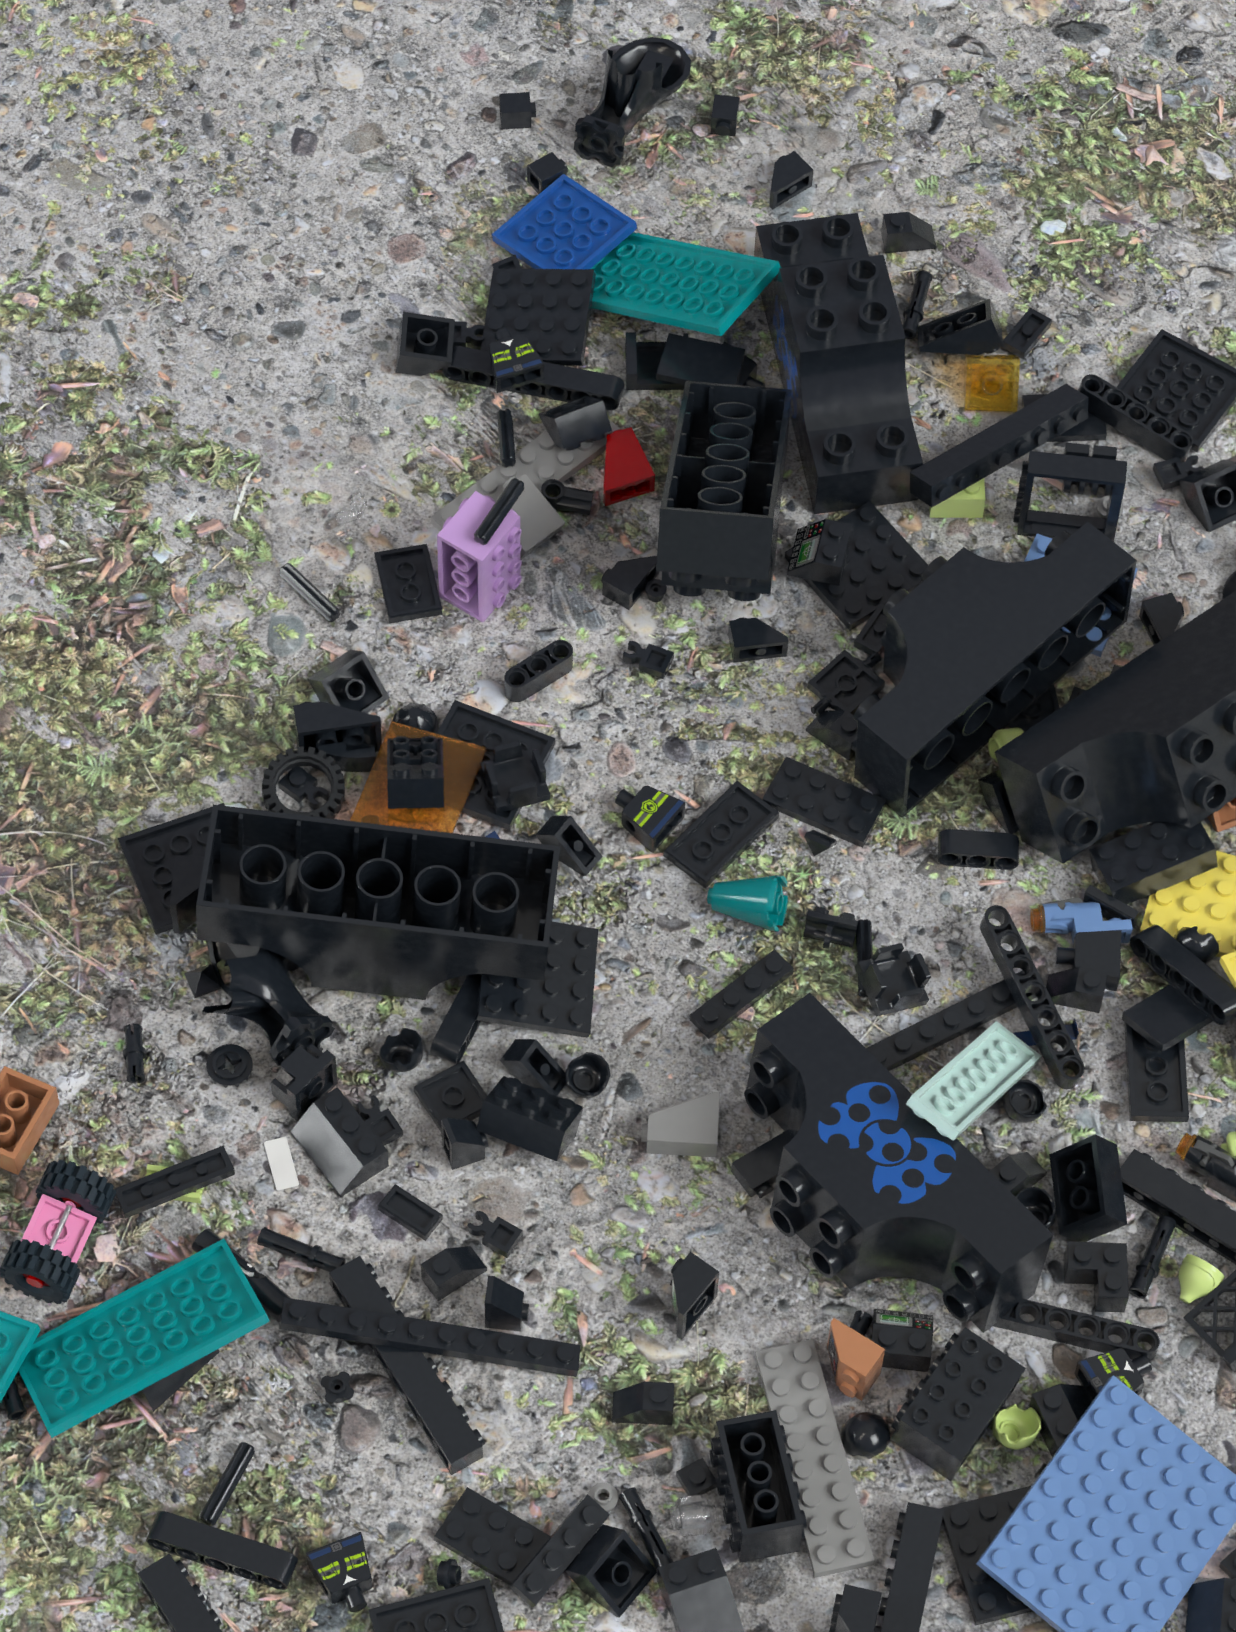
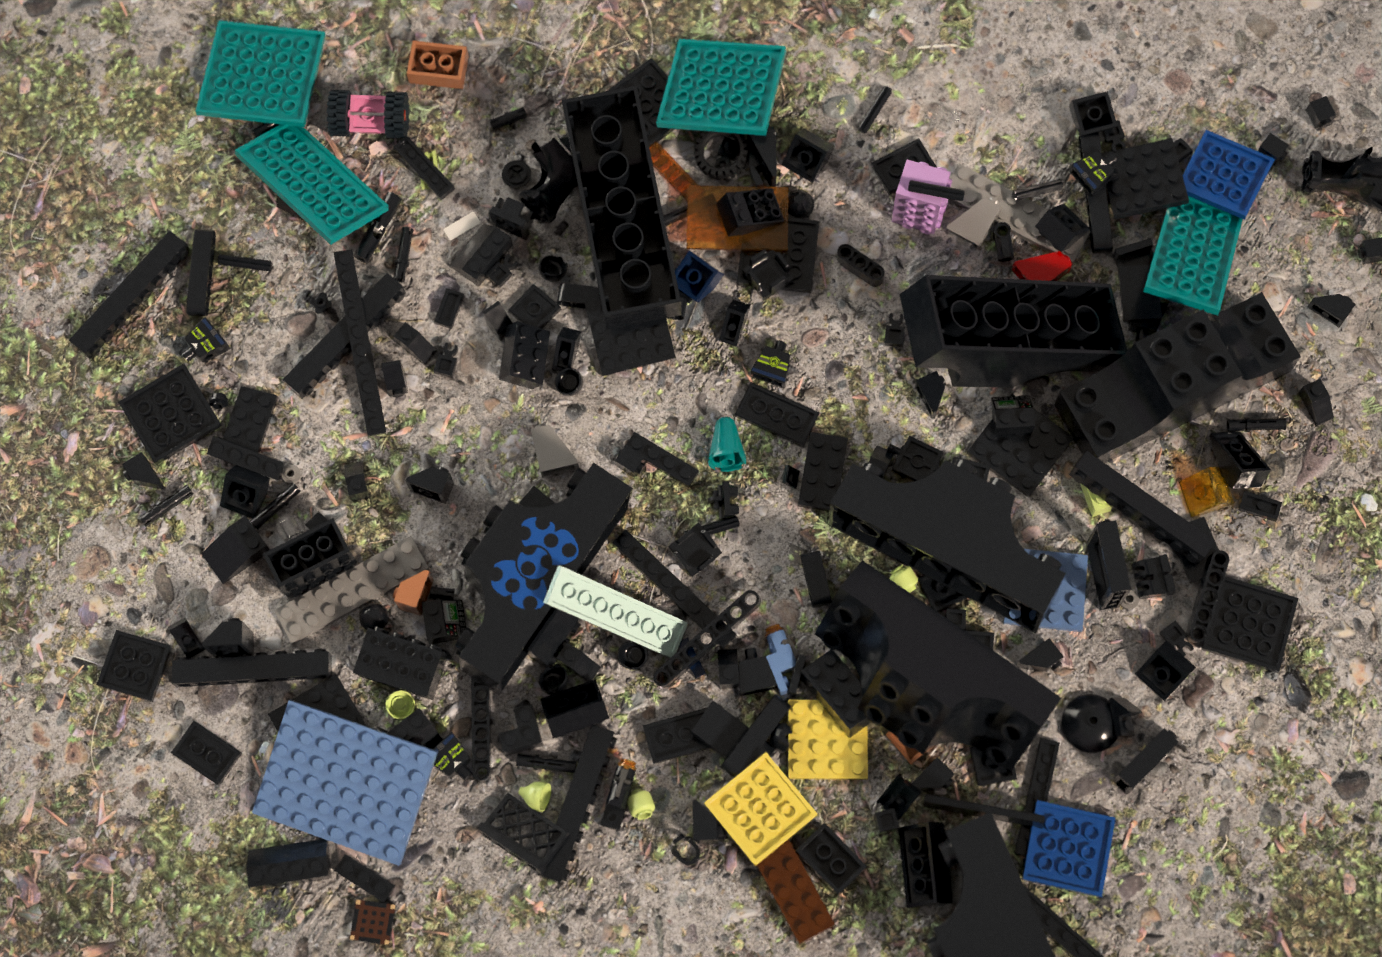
camera: 80 degrees right, 15 degrees up
none -> black brick [615,445,646,478]
none -> teal plate [656,39,786,136]

